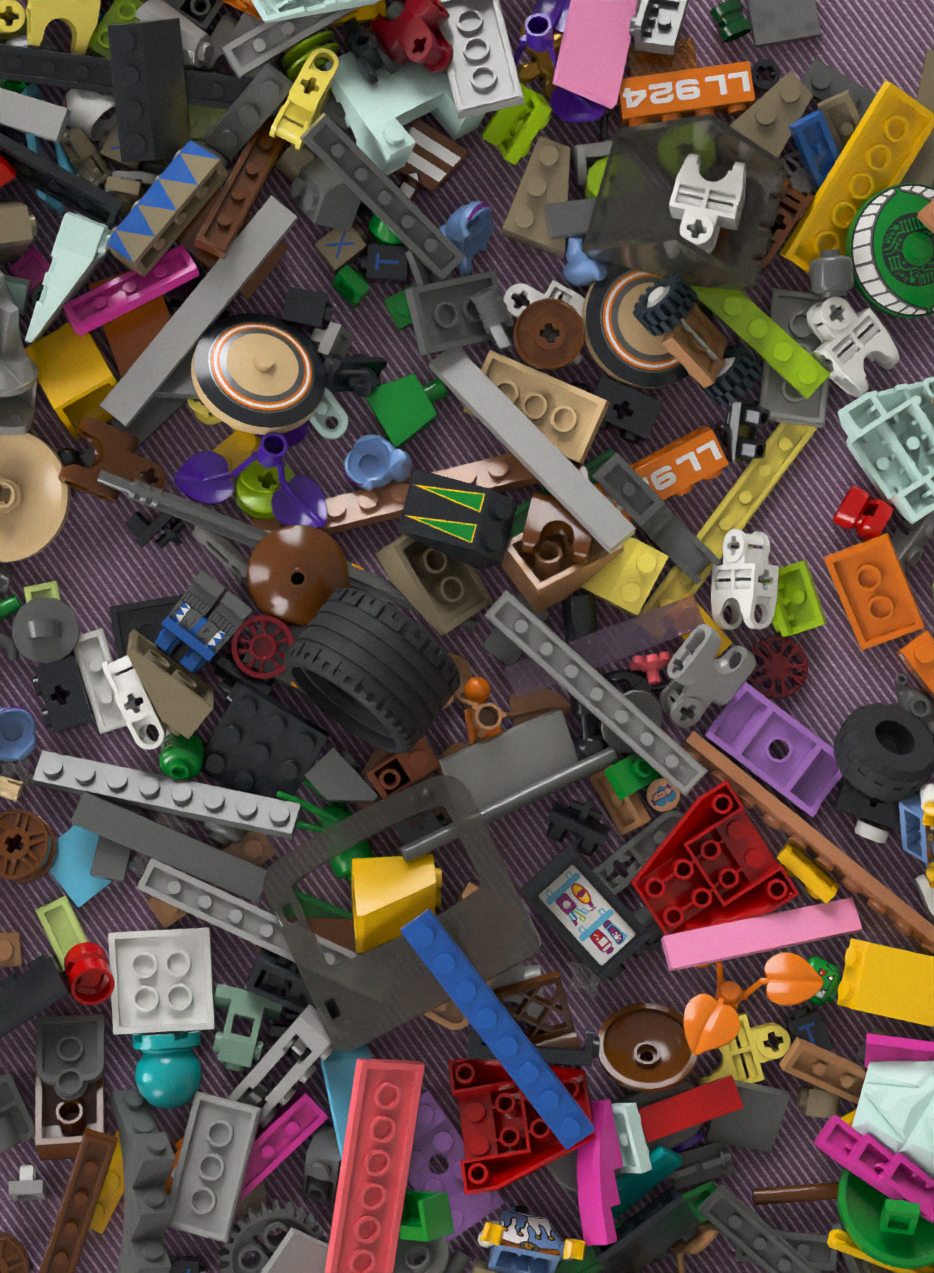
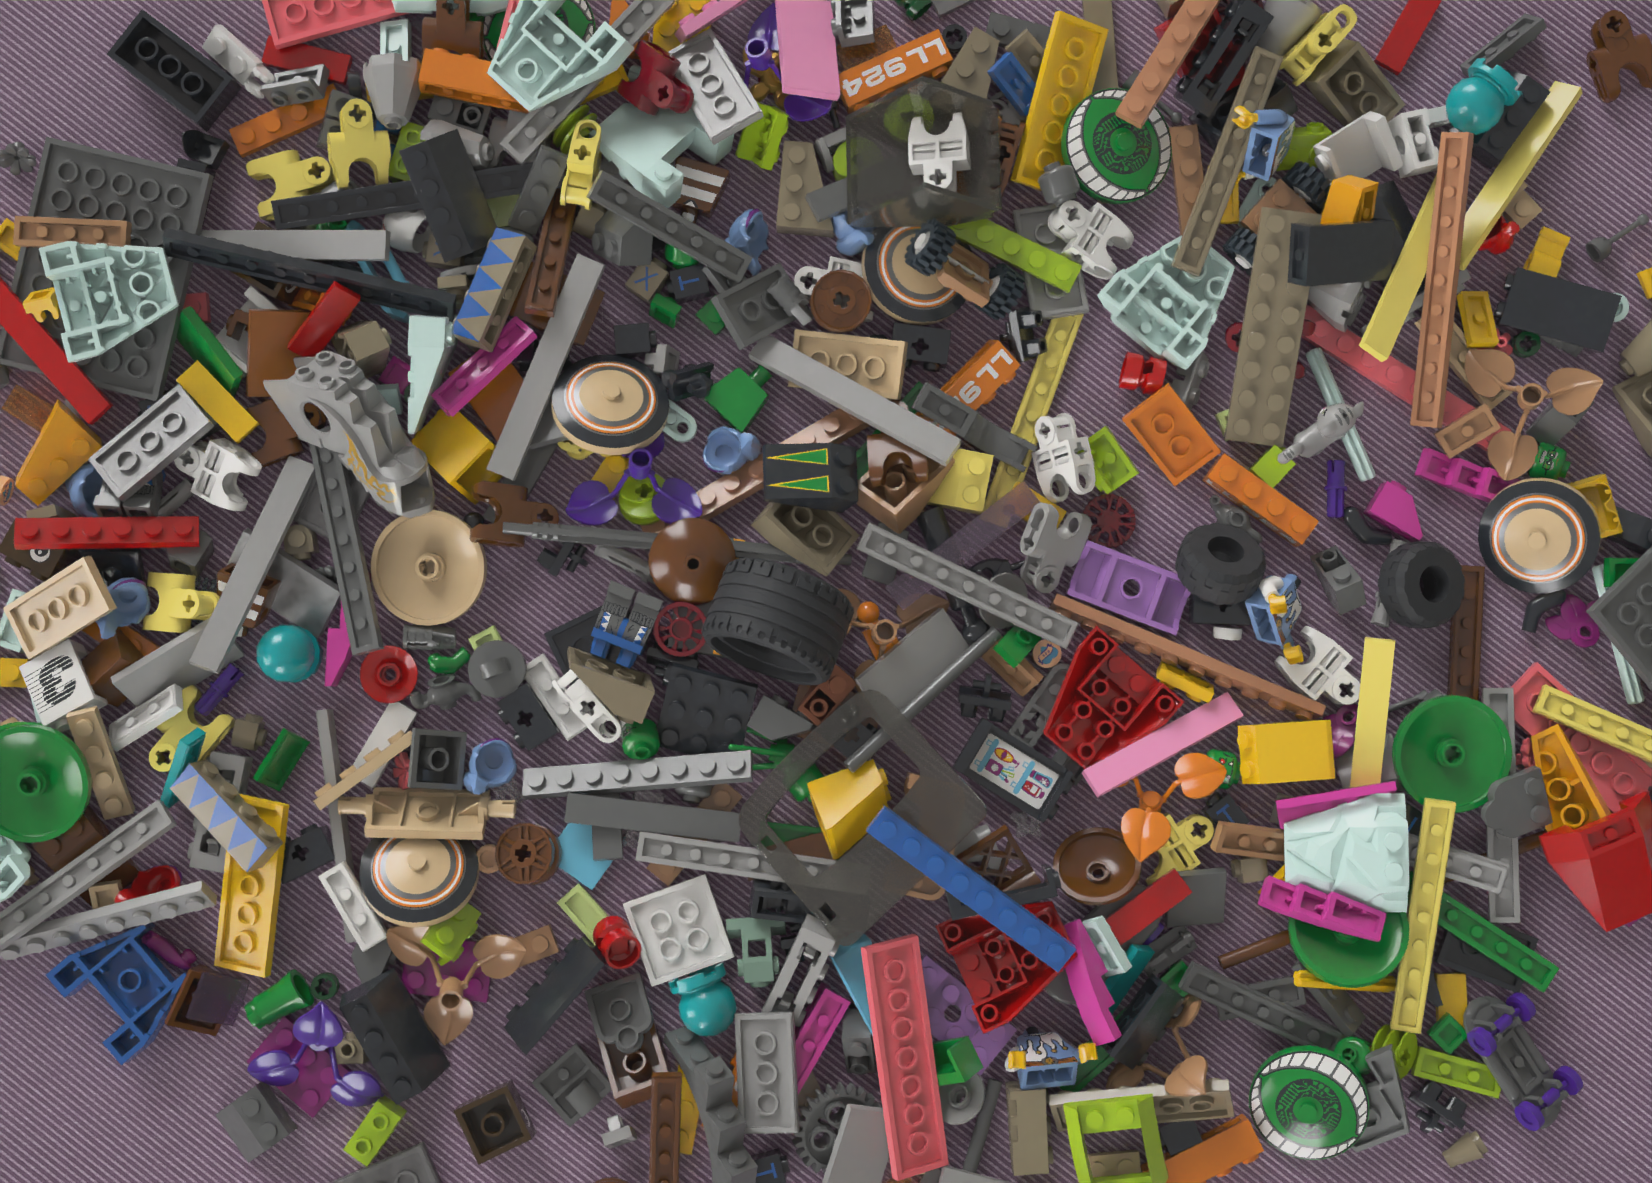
camera: 15 degrees left, 0 degrees up
dark tan hinge [59,127,112,186] -> none
black hinge [344,17,397,85] -> none
coral plant [629,651,672,685] -> none
green plate [879,1199,920,1235] -> none

